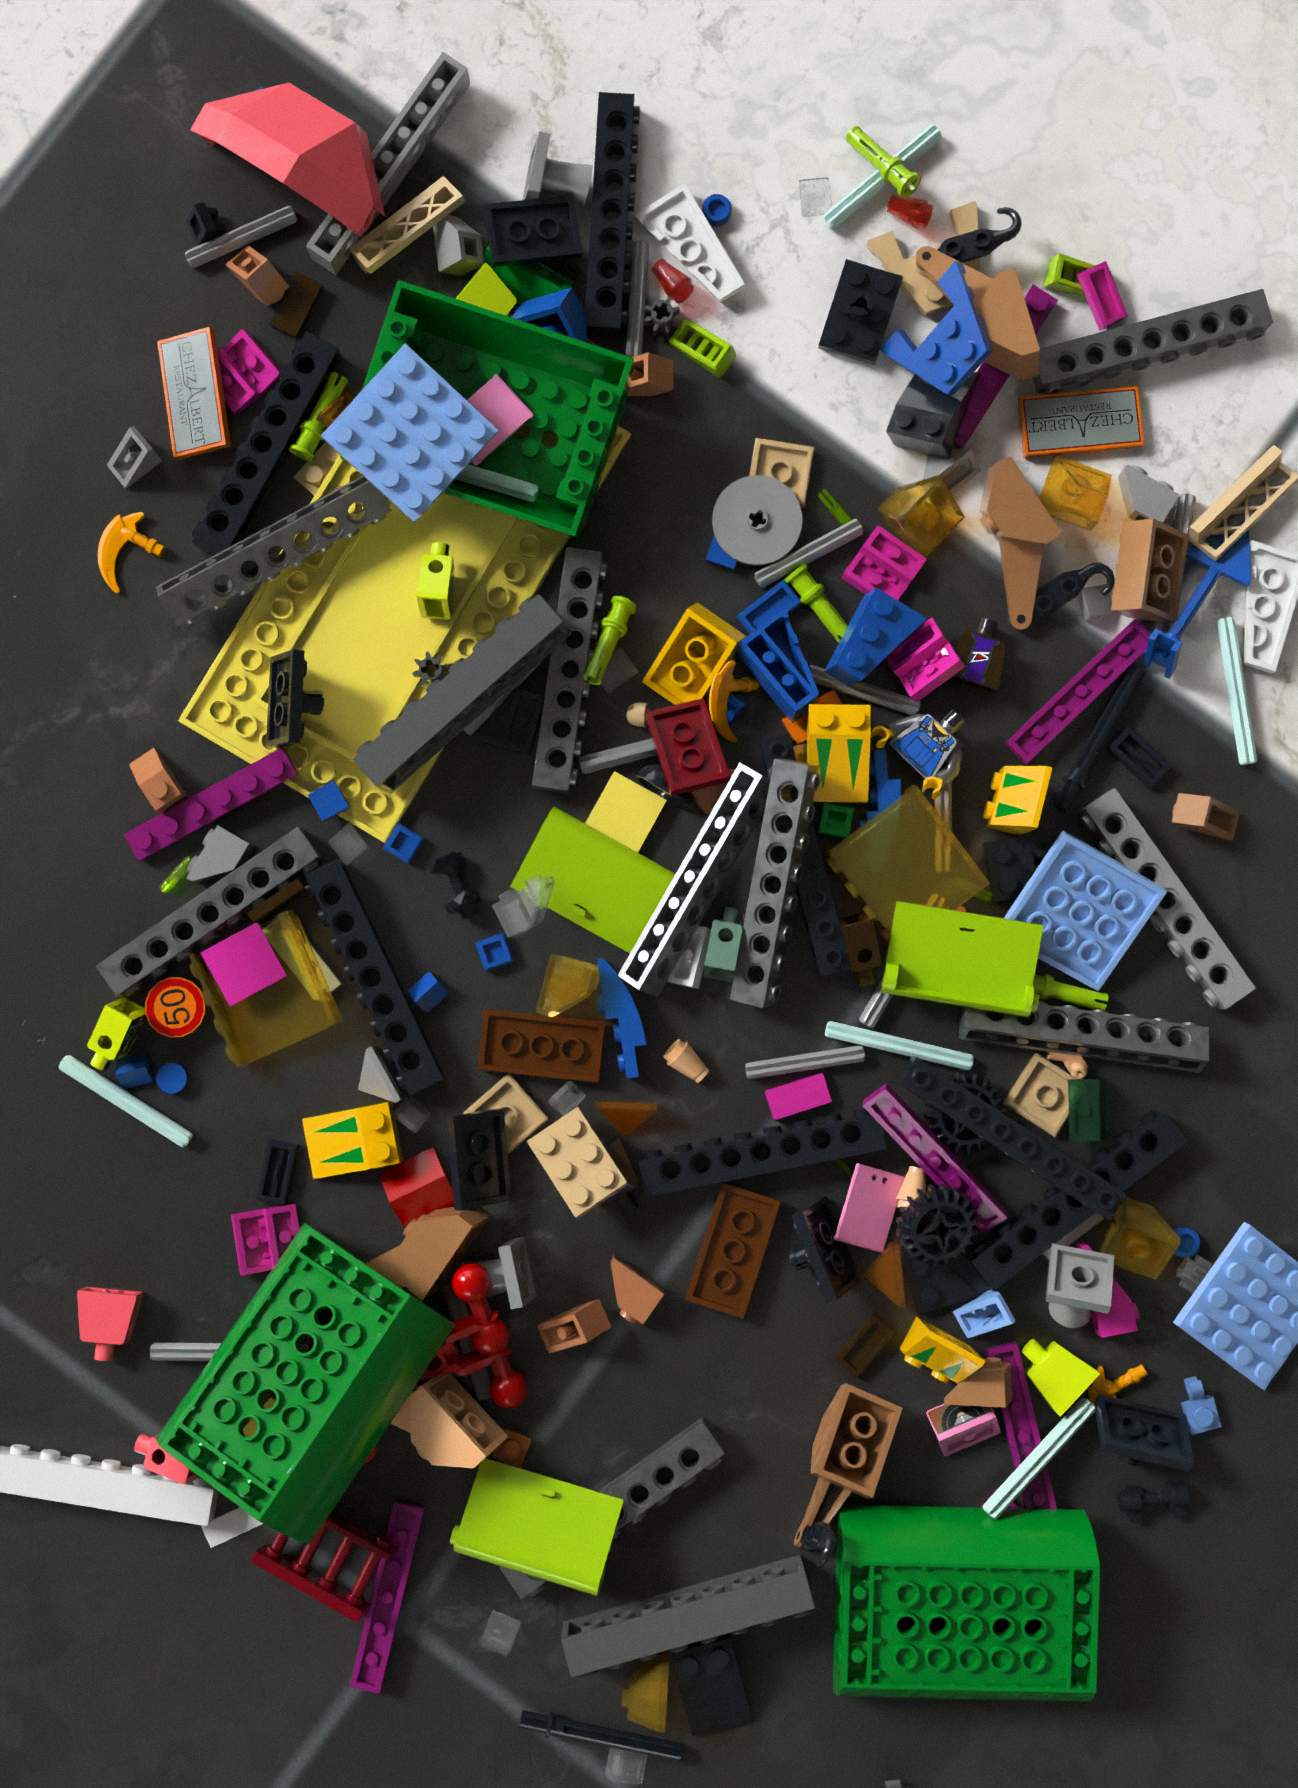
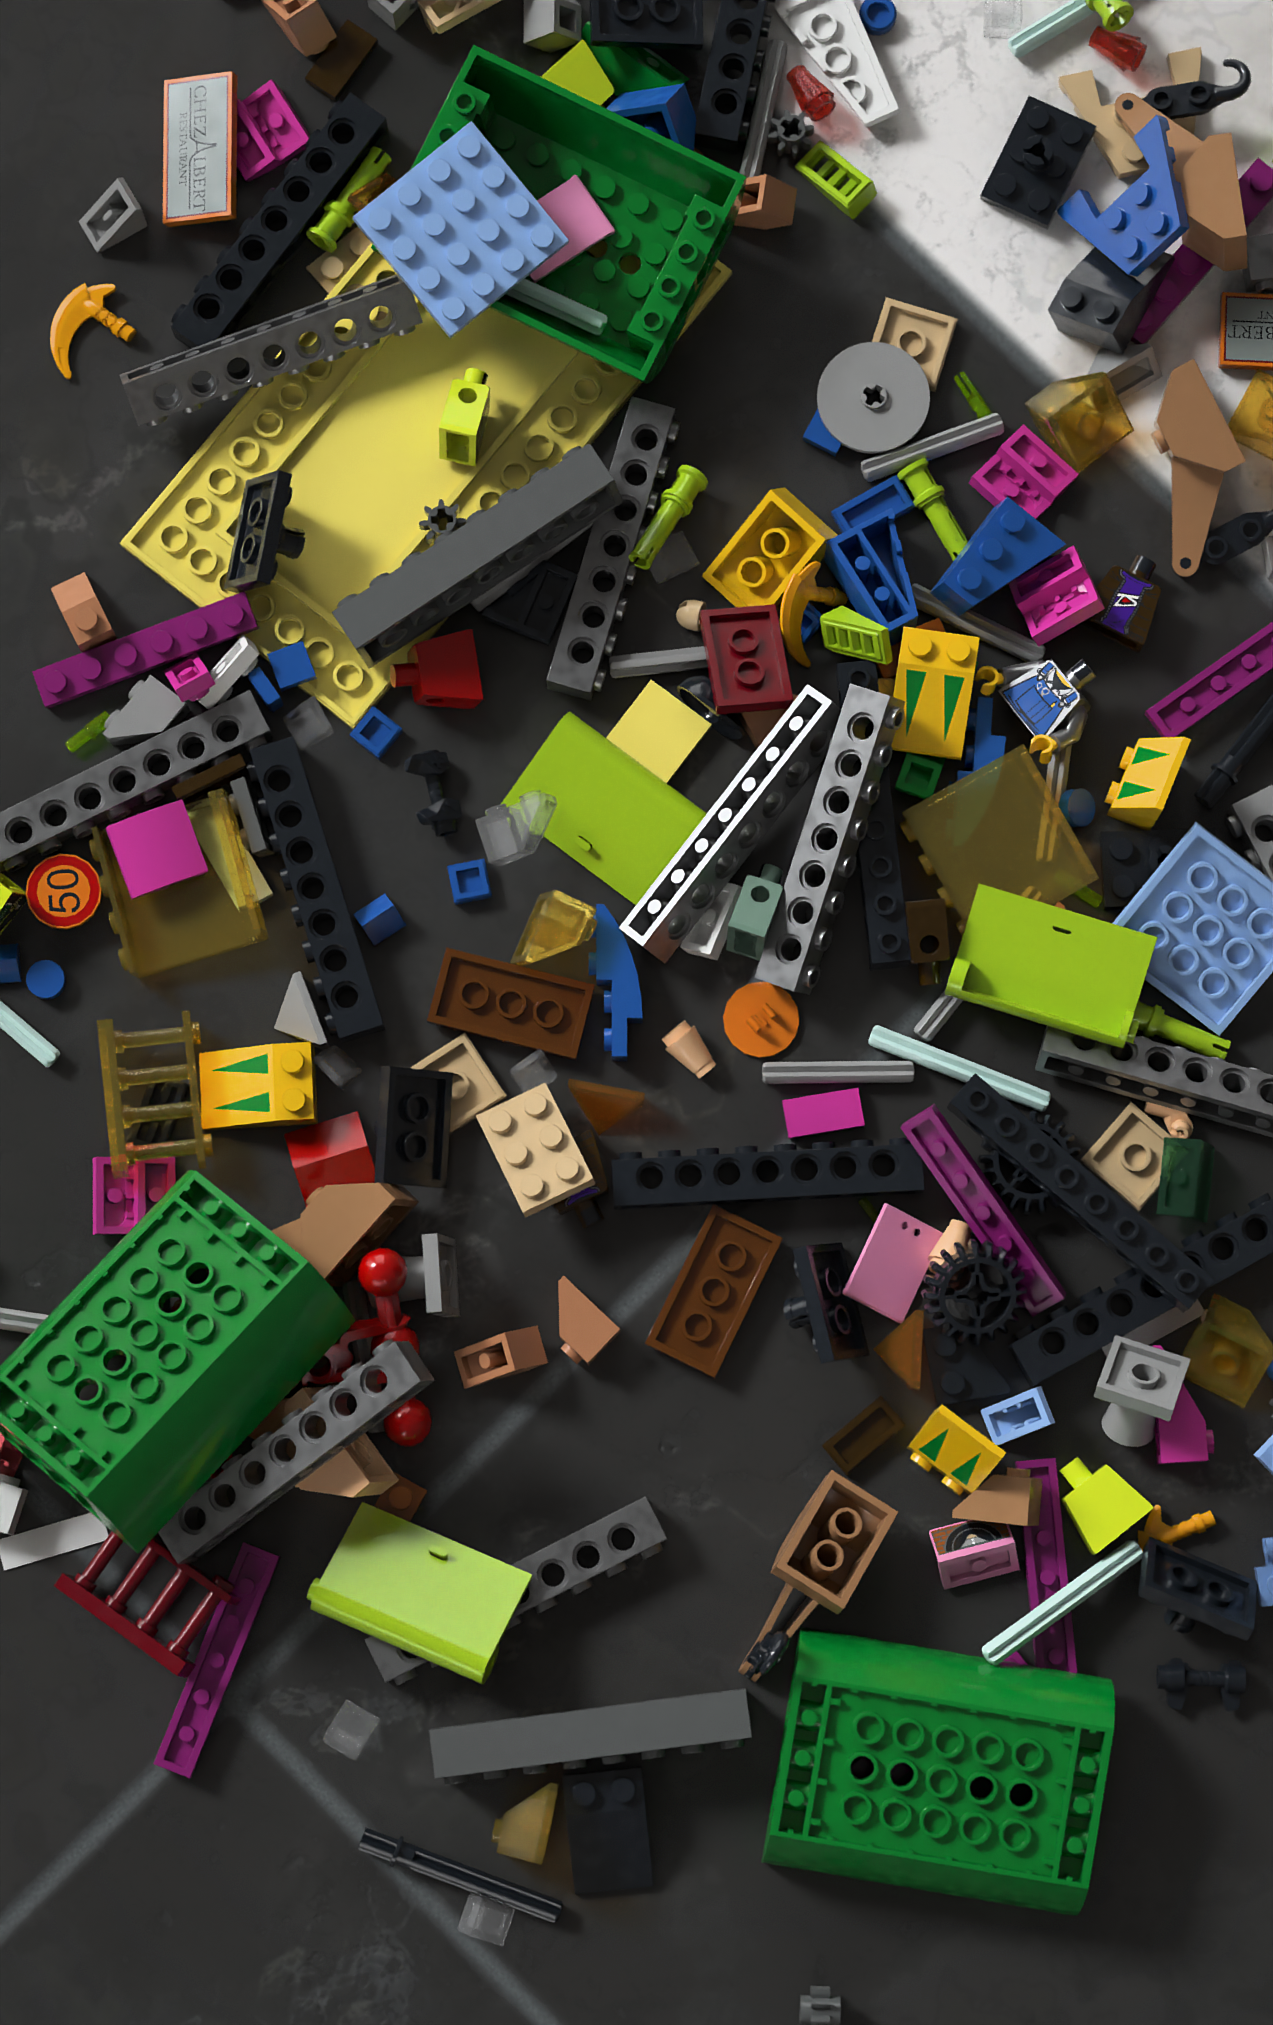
camera: 15 degrees right, 5 degrees down
none -> clear yellow fence [97,1010,213,1179]
none -> flat silver brick [158,1339,435,1564]
none -> dark pink plate [164,653,215,703]
none -> white plate [198,634,260,710]
none -> dark grey plate [229,777,274,858]
none -> blue tile [248,667,284,712]
none -> red torso [390,629,484,709]
none -> orange piece [723,982,799,1058]
none -> lime slope [820,605,893,665]
none -> blue tile [1058,788,1095,827]

